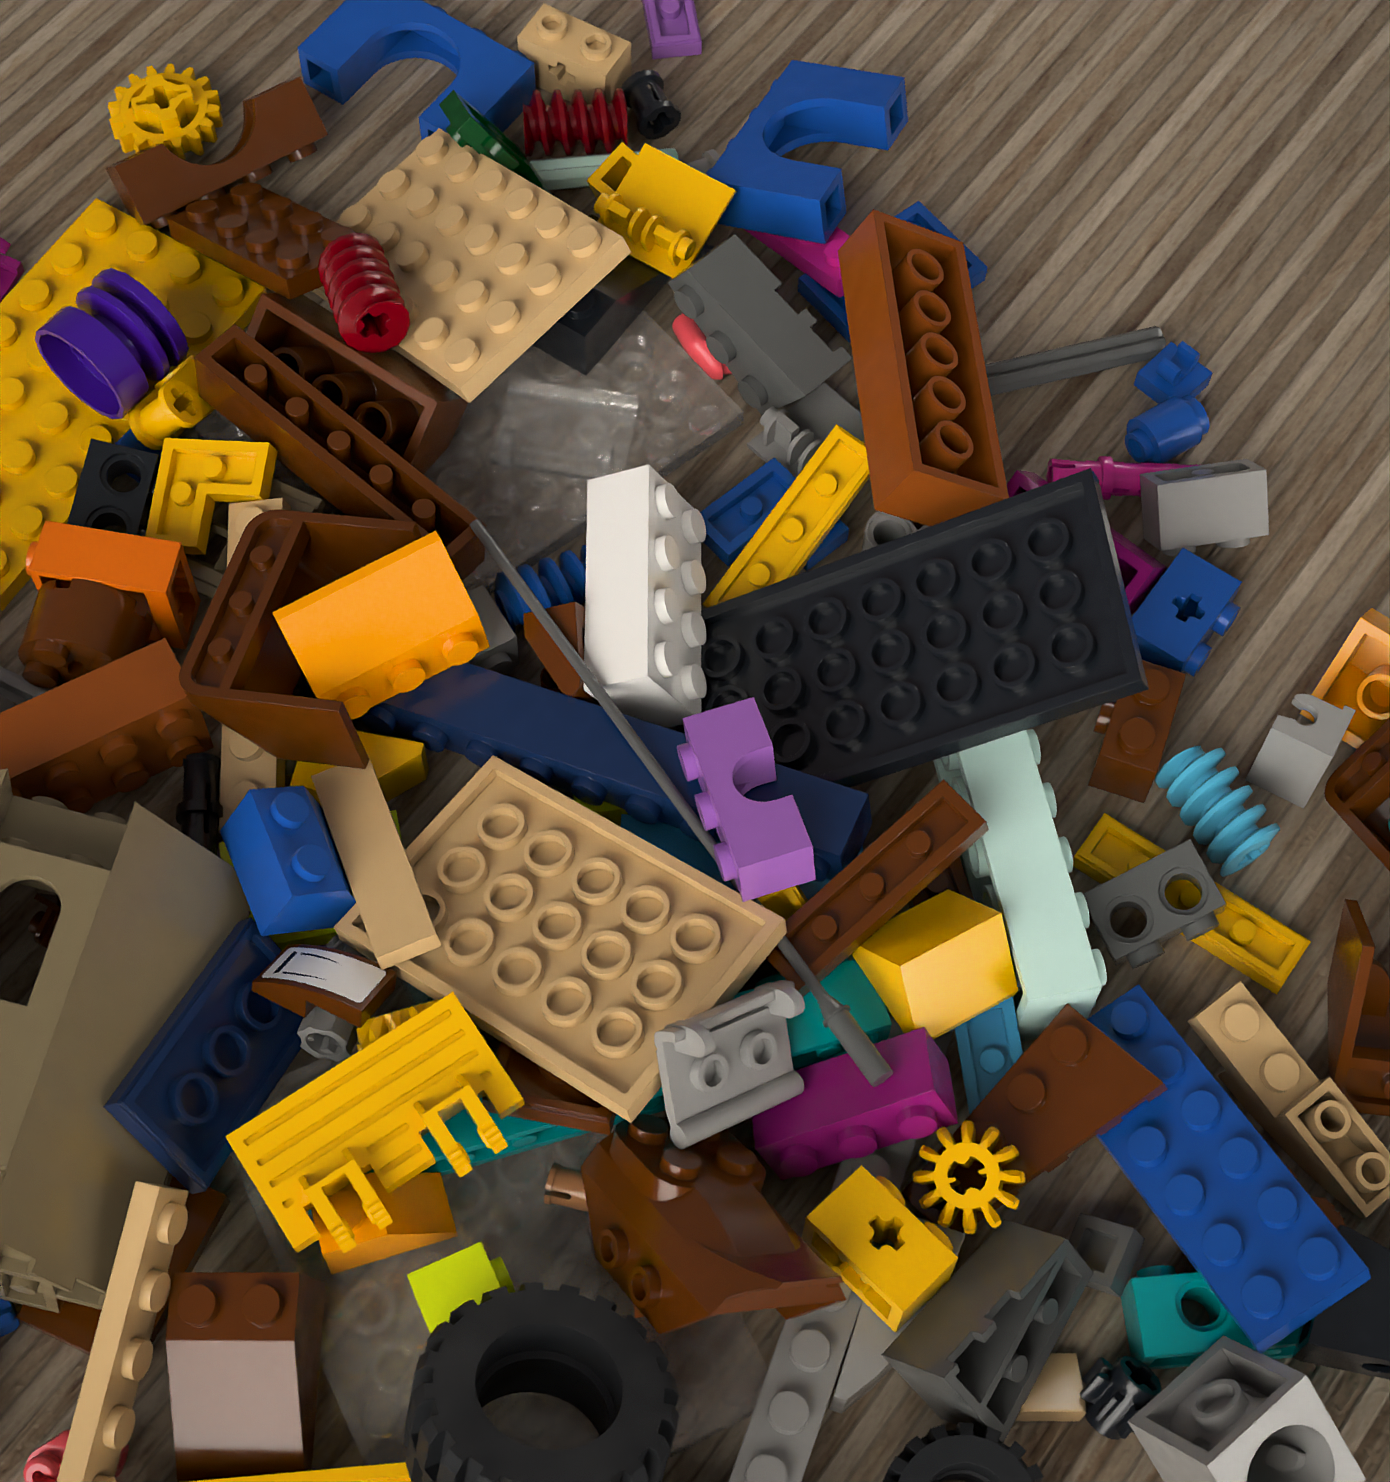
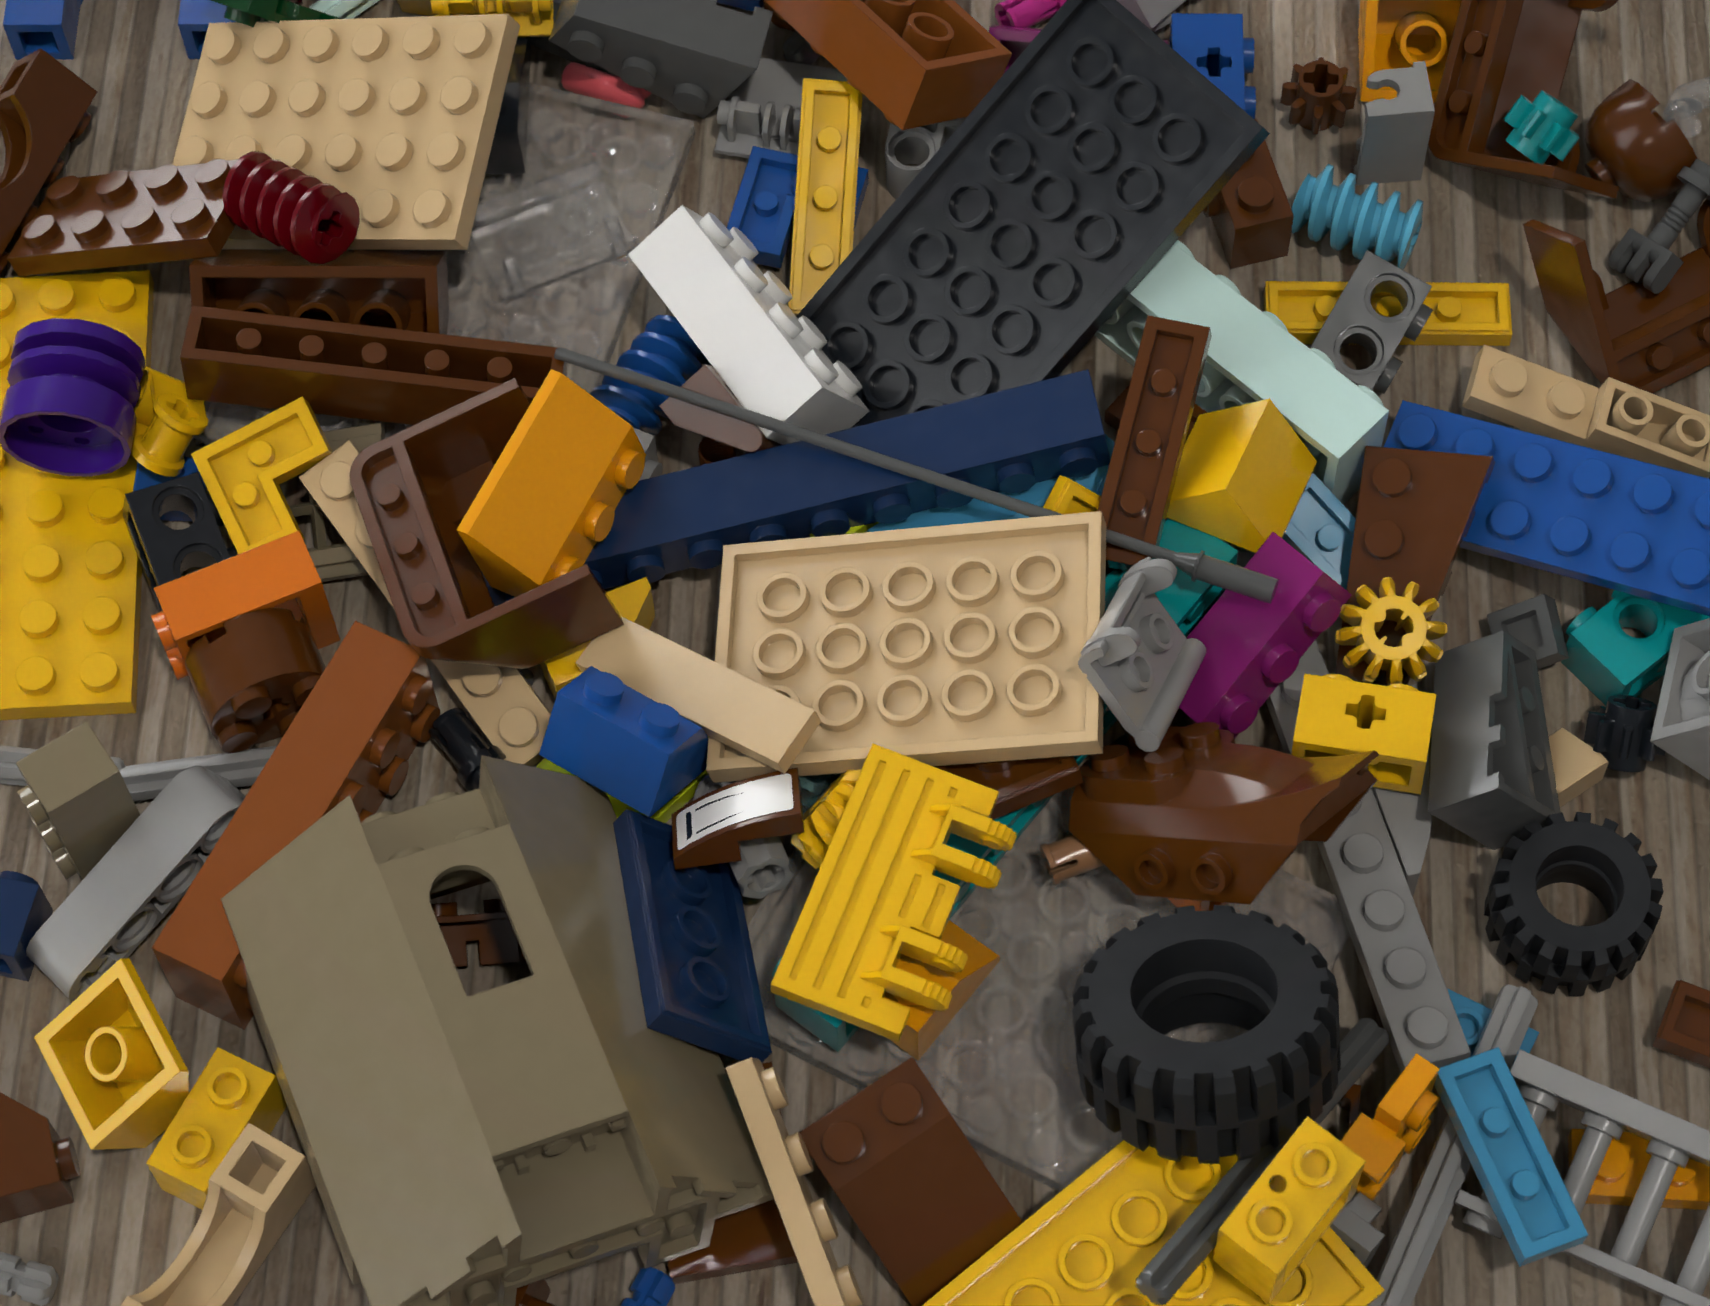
camera: 30 degrees left, 0 degrees up
neon yellow brick [407,1242,515,1335] -> none
medium lavender arch [677,697,816,902] -> none
none -> reddish brown gear [1280,57,1357,135]

